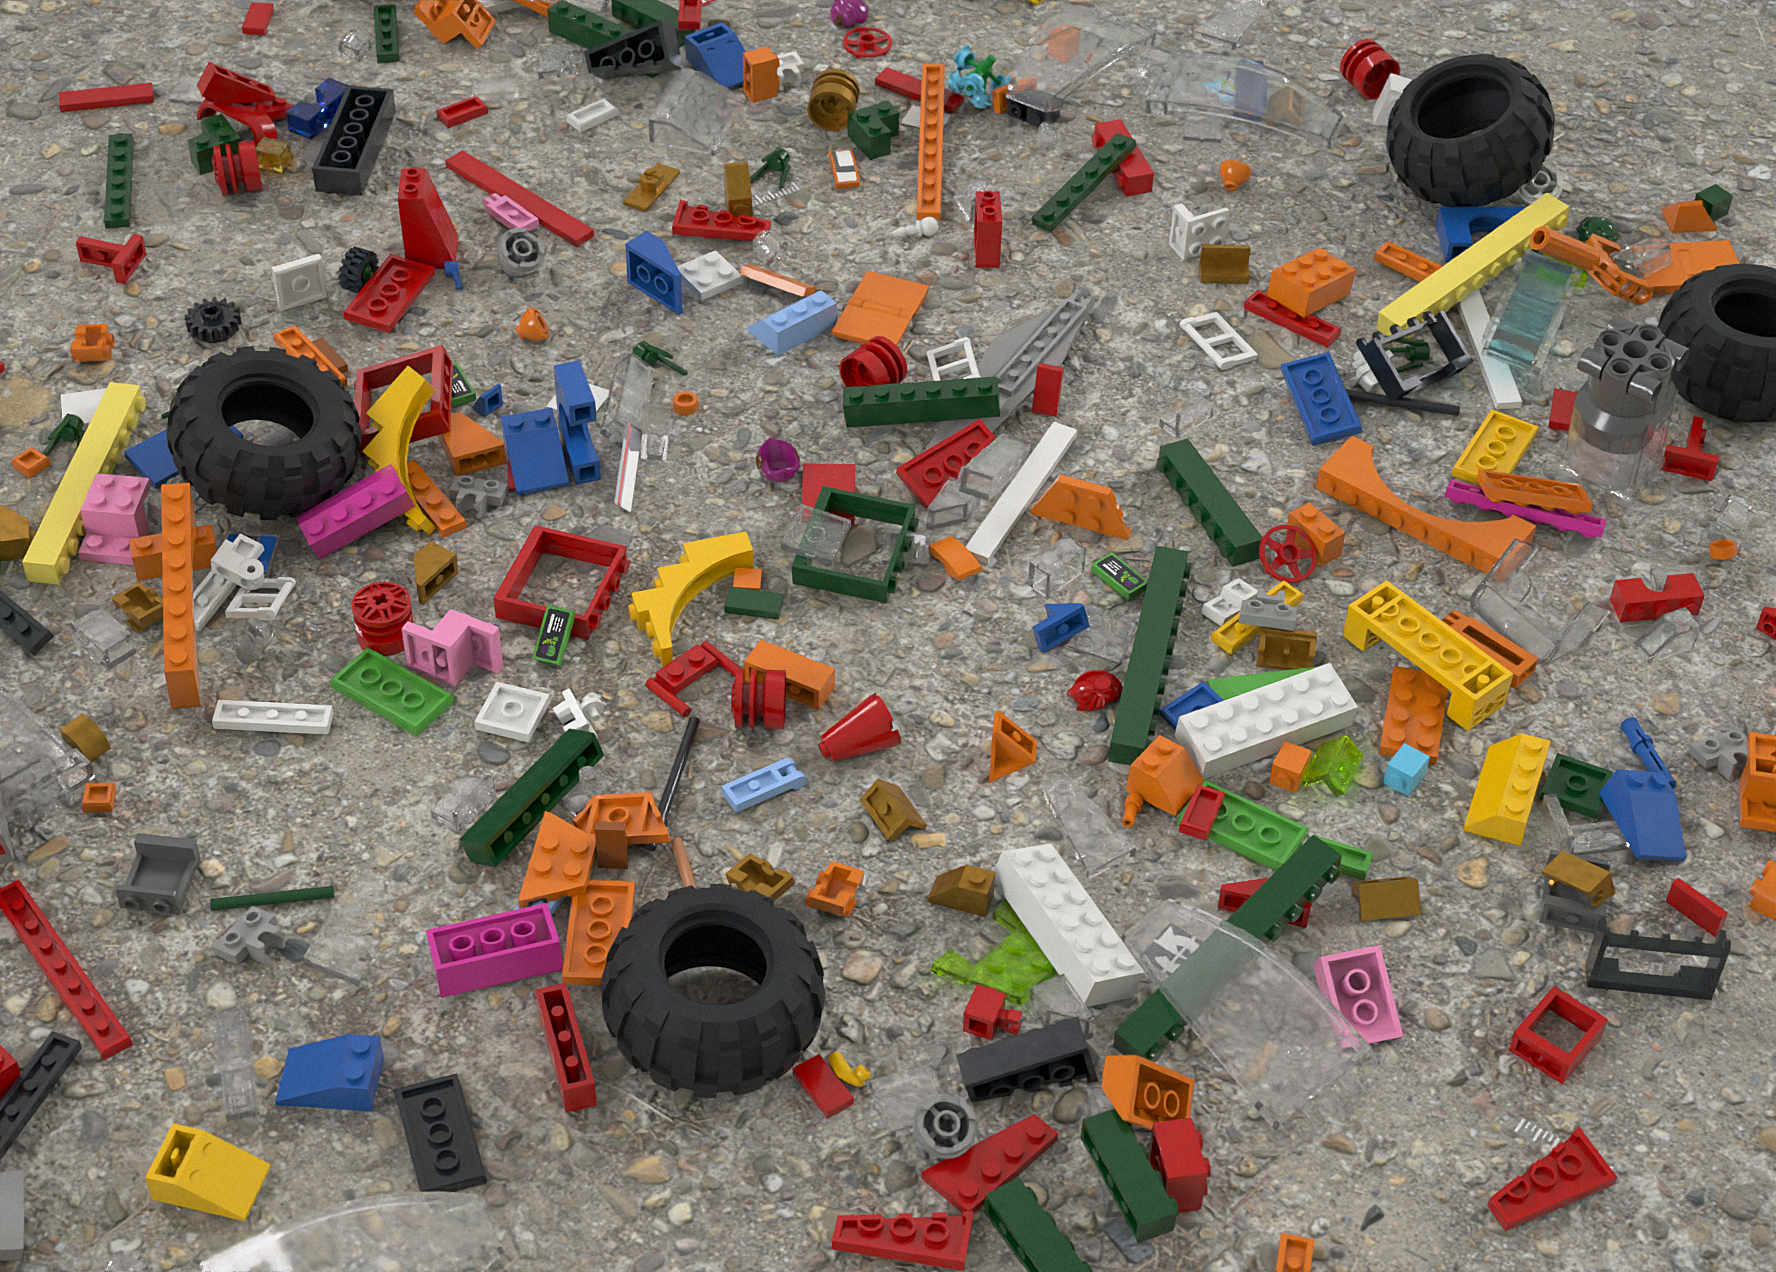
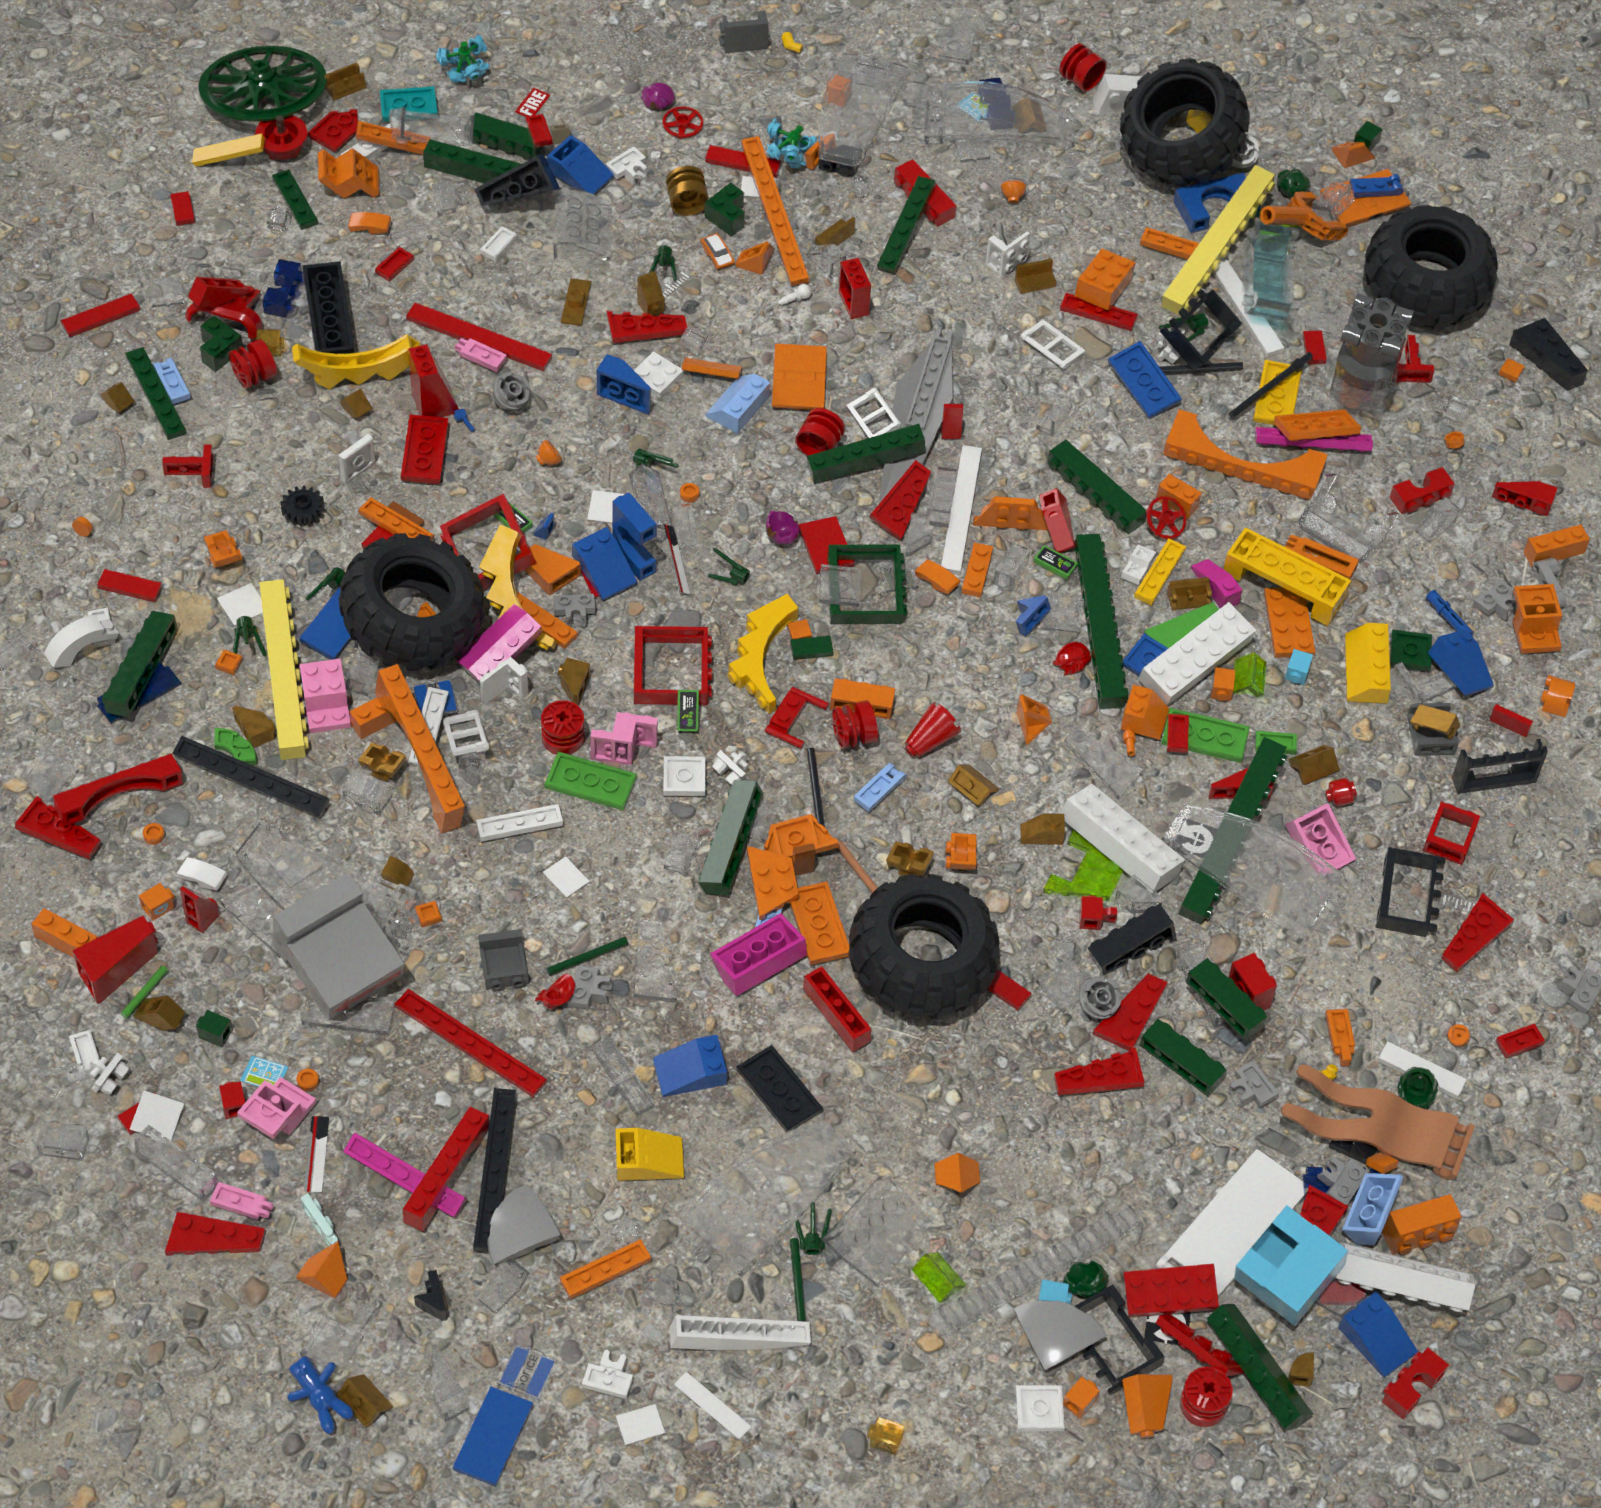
camera: 20 degrees left, 10 degrees up
white leg [211,539,264,590] -> none
black wheel [338,246,379,293] -> none
orange brick [743,46,780,103] -> none
yellow arm [828,1051,871,1087] -> none
orange slope [1101,1055,1195,1131] -> none
light grey plate [1239,588,1297,631] -> none
none -> pearl gold brick [100,382,135,412]
none -> light blue plate [153,358,190,404]
none -> yellow arch [292,334,421,390]
none -> pearl gold brick [340,388,373,418]
none -> orange slope [348,212,392,235]
none -> white bracket [480,657,528,704]
none -> red hat [535,973,575,1009]
none -> white sticker [543,857,590,897]
none -> dark green plant [708,548,750,586]
none -> orange slope [735,241,775,275]
none -> pearl gold panel [815,217,856,253]
none -> orange plate [961,542,993,597]
none -> red slope [1039,488,1076,553]
none -> dark pink slope [1191,559,1242,608]
none -> black bar [1228,352,1313,419]
none -> red head [1325,778,1357,807]
none -> blue plate [1349,174,1404,198]
none -> black hinge [1375,847,1446,937]

